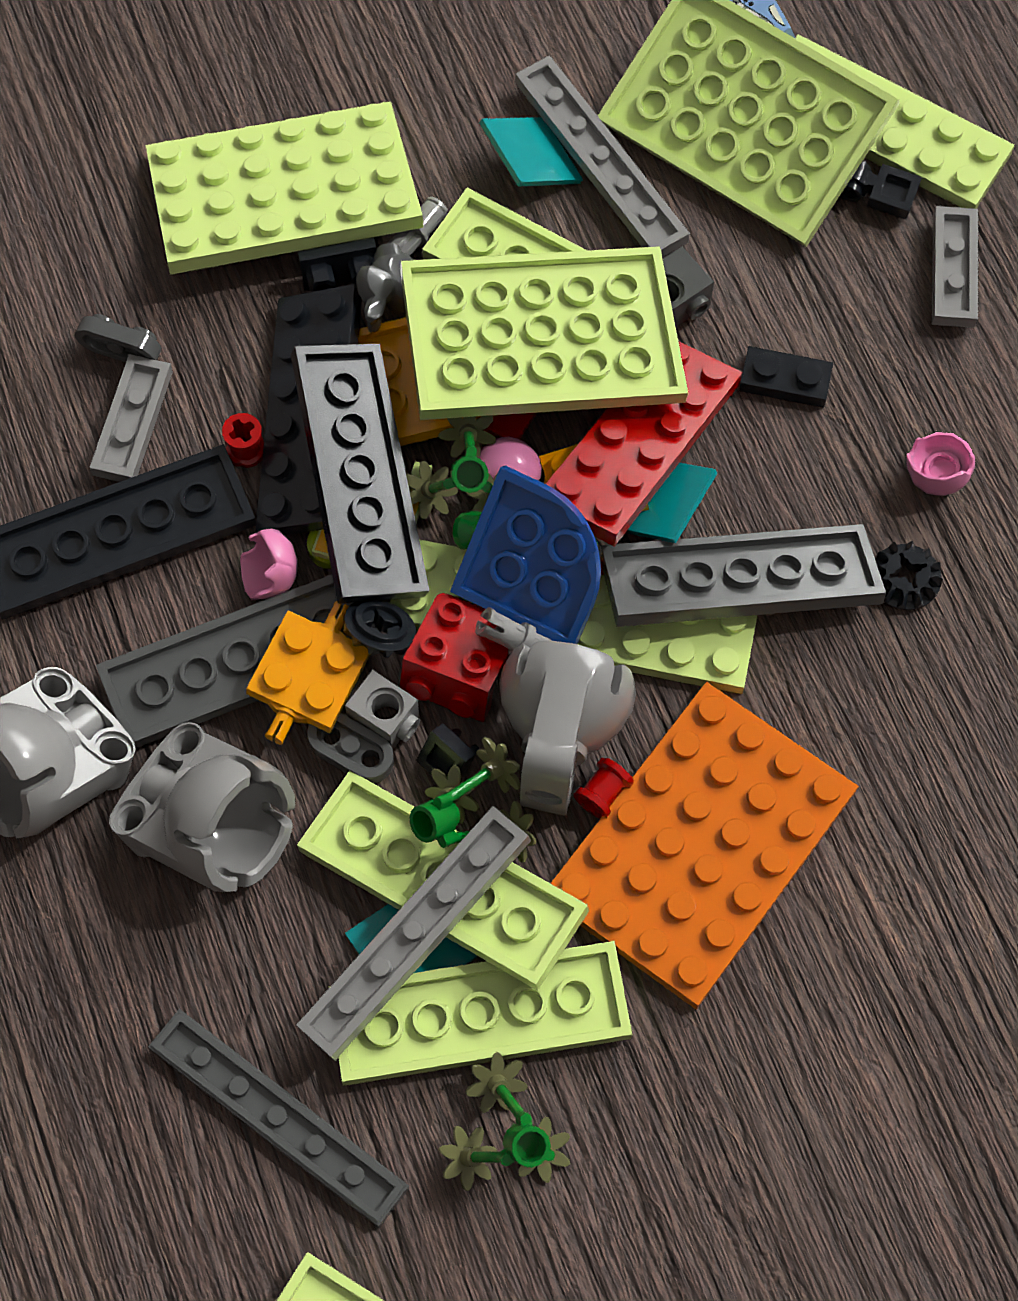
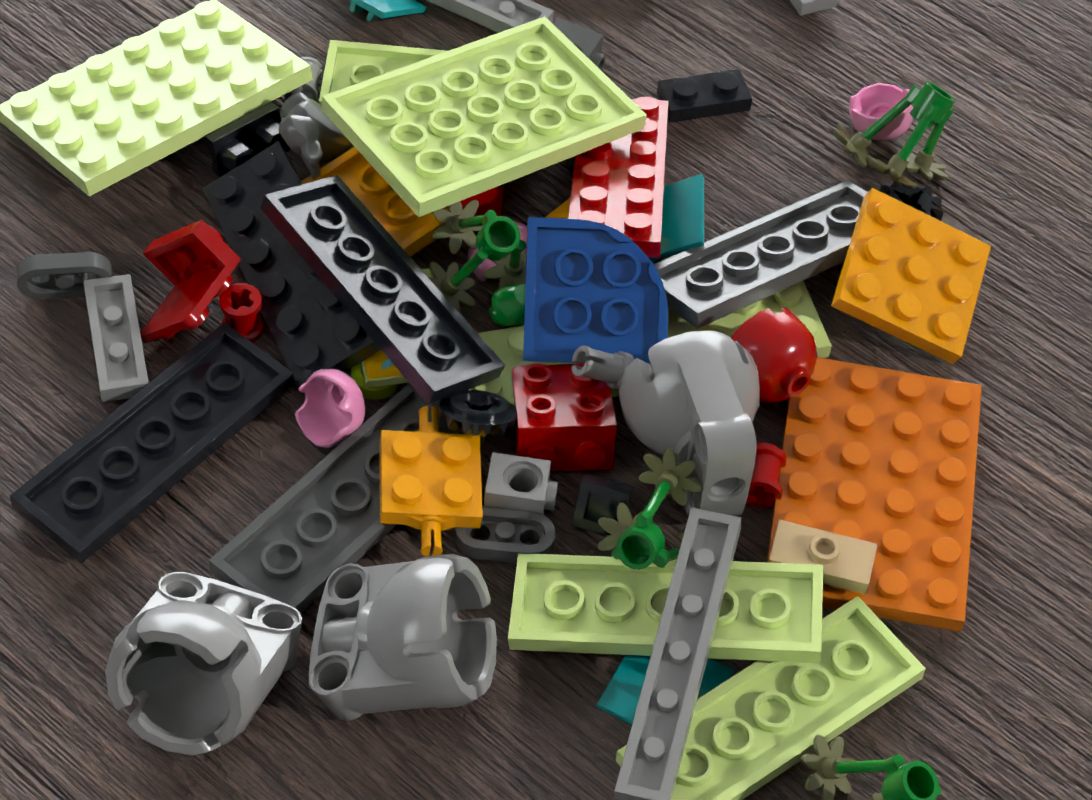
camera: 30 degrees left, 15 degrees down
none -> red bracket [140,220,241,343]
none -> red cylinder [731,307,818,404]
none -> tan plate [768,519,877,594]
none -> light orange plate [831,188,991,364]
none -> plant [834,81,956,189]

